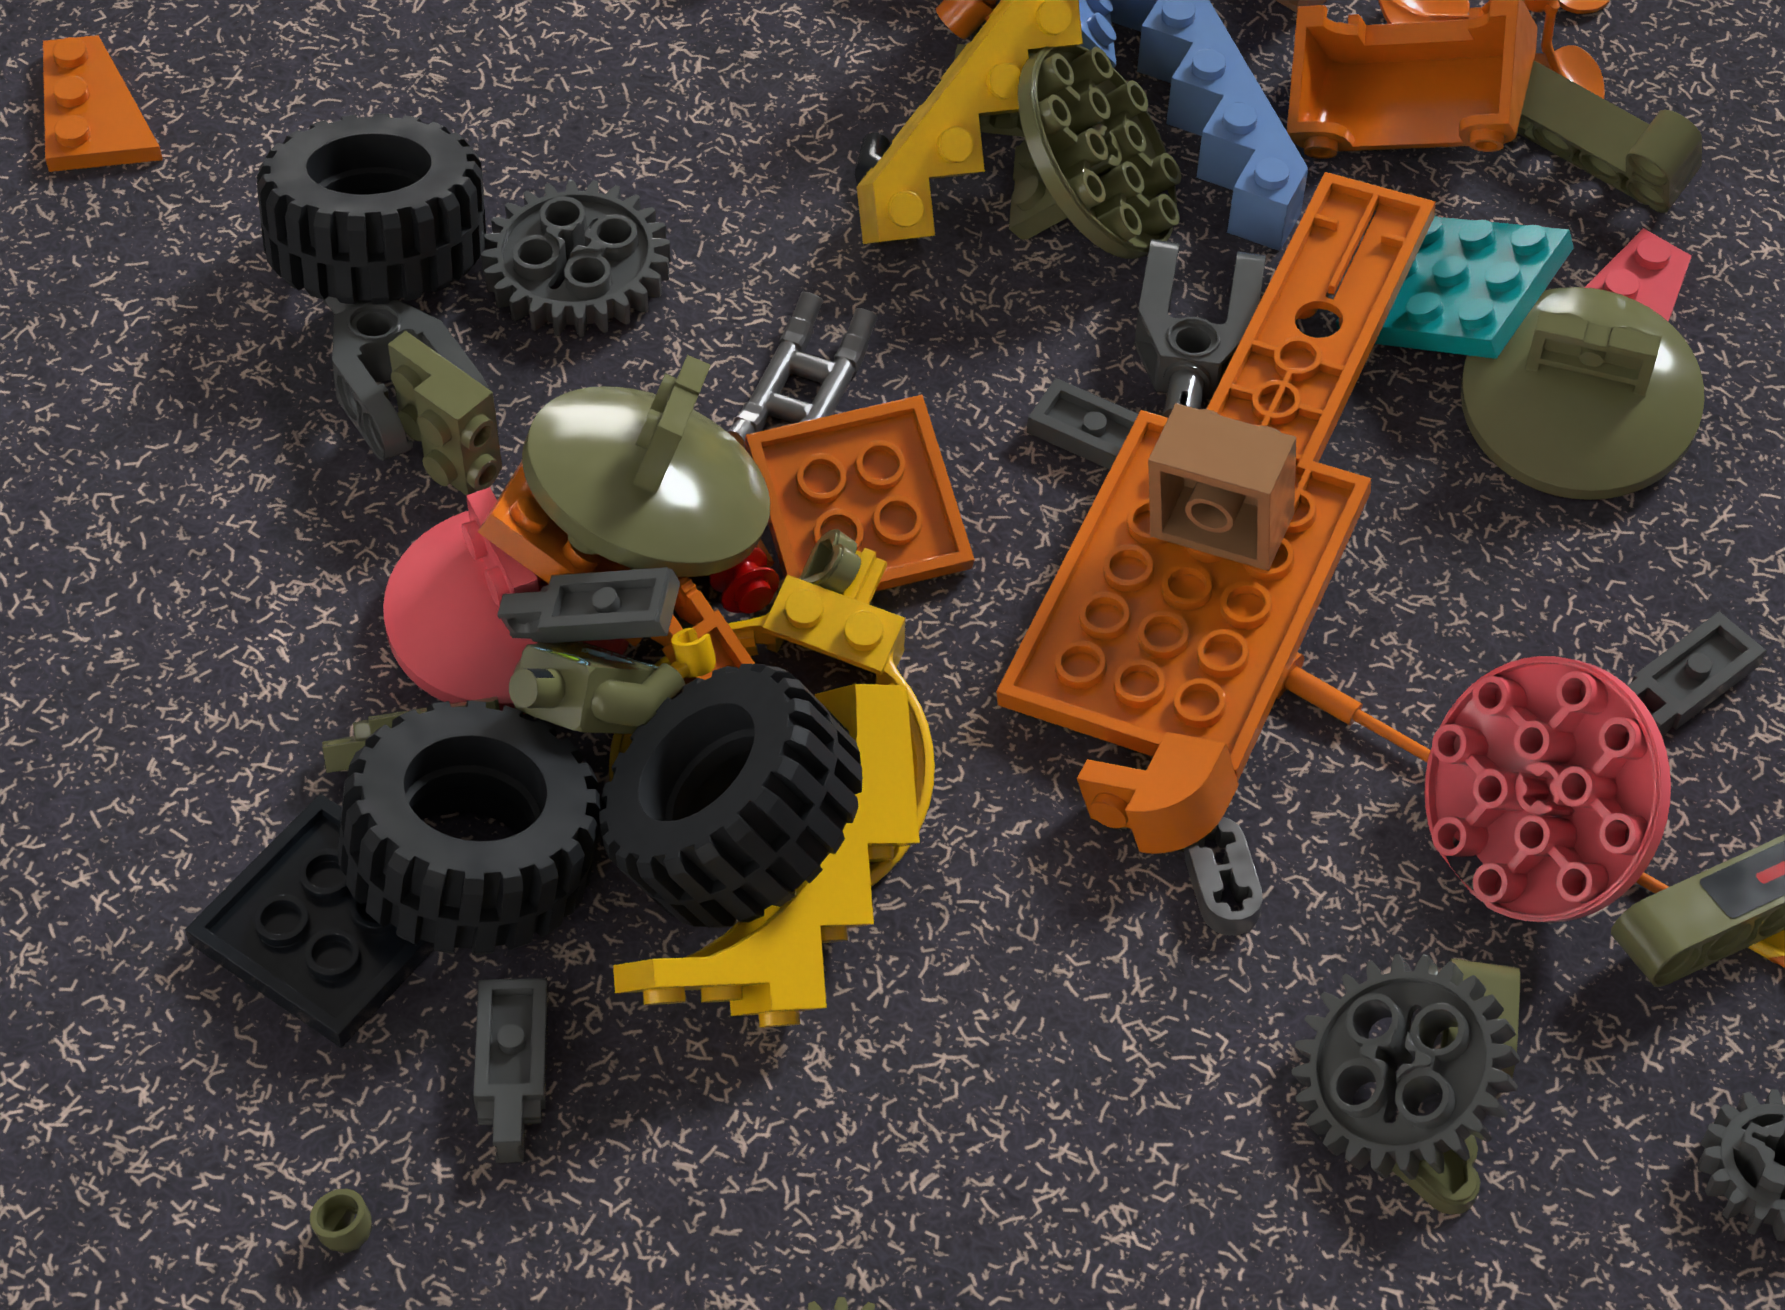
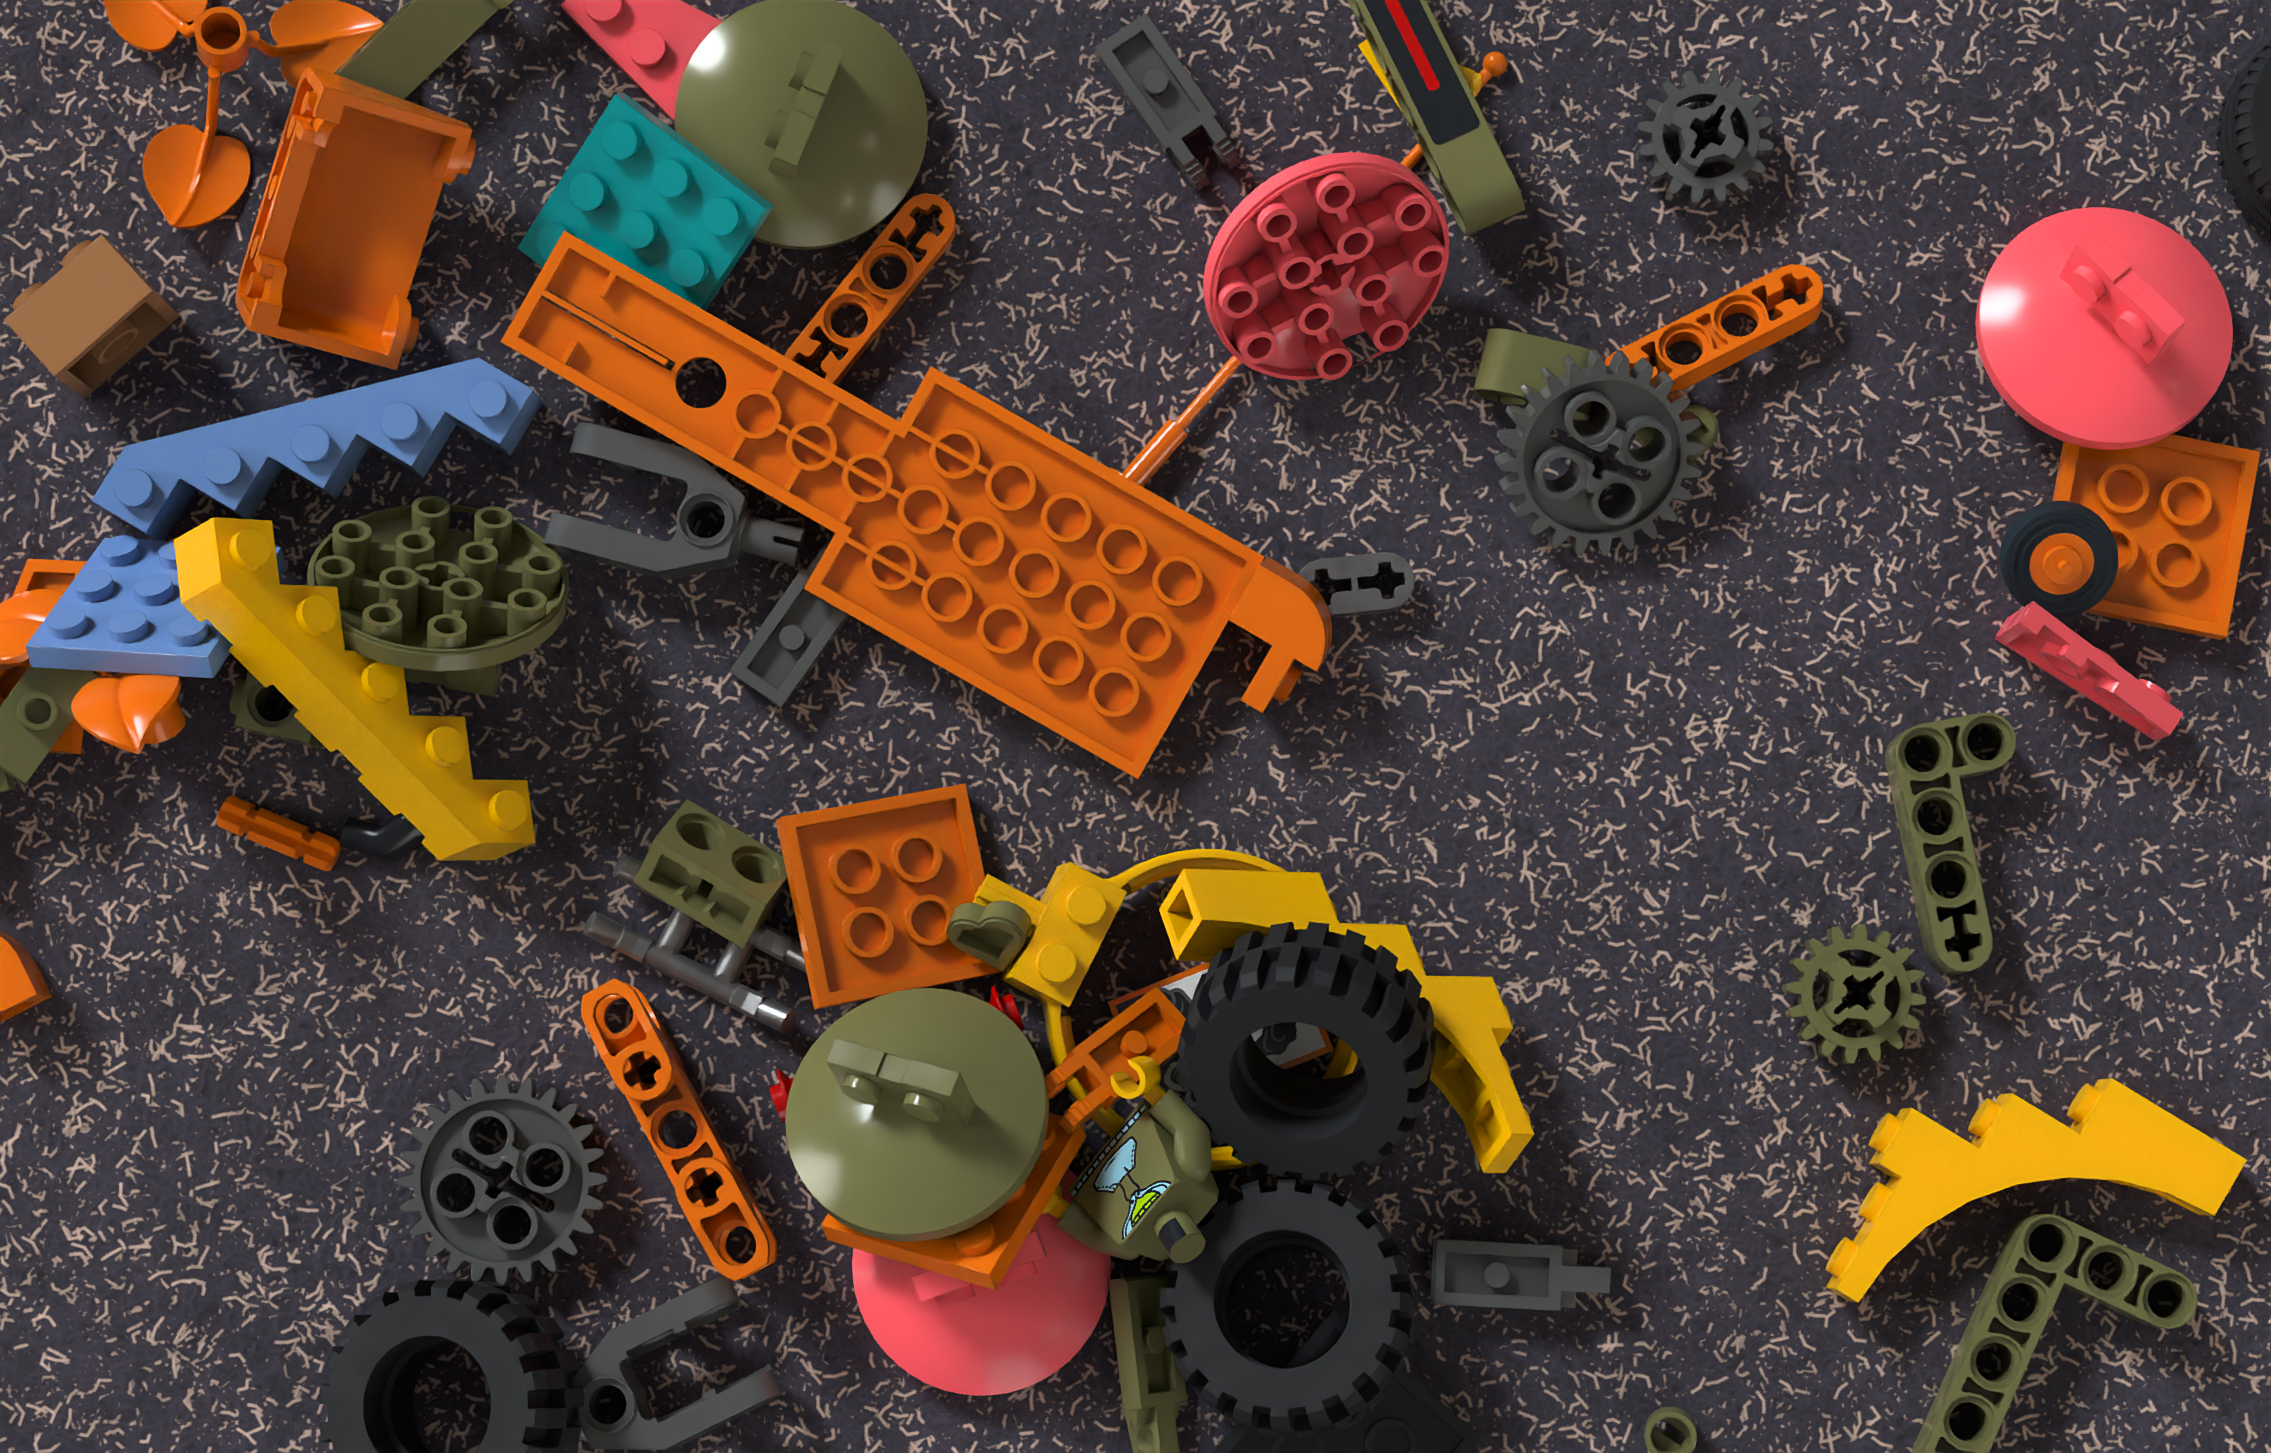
camera: 85 degrees left, 30 degrees up
olive plate [388,330,502,495] -> none
dark grey hinge [497,567,680,643] -> none
medium nougat brick [1148,403,1296,571] -> none
none -> orange axle [216,796,341,871]
none -> orange piece [581,978,777,1281]
none -> olive brick [634,799,788,949]
none -> orange beam [784,193,956,386]
none -> orange beam [1604,264,1823,392]

